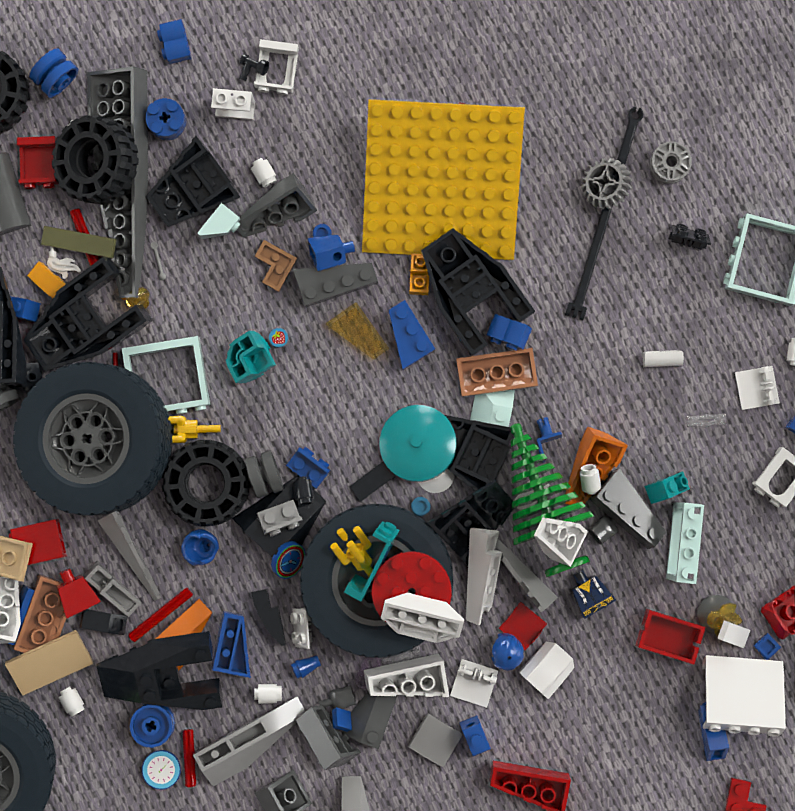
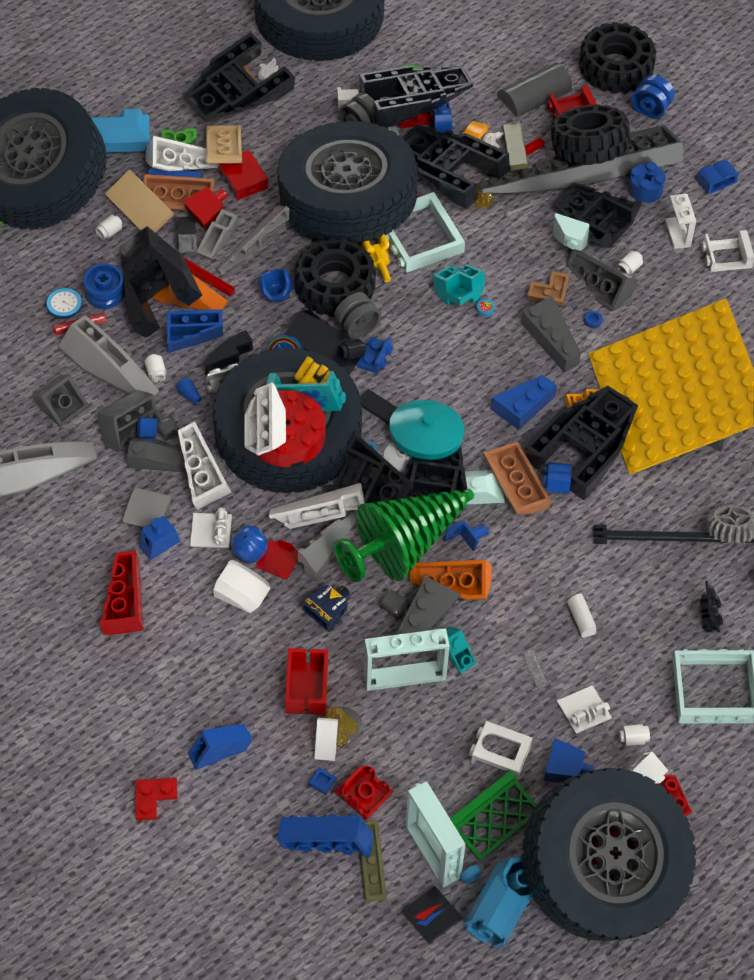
camera: 75 degrees right, 30 degrees down
black piece [239,54,269,81] -> none
light grey bracket [257,500,302,537] -> none
blue torso [307,235,355,271] -> none
clear yellow wing [325,302,389,360] -> none
white wedge [534,517,588,567] -> none
white brick [580,464,601,495] -> none
white panel [702,655,786,737] -> none

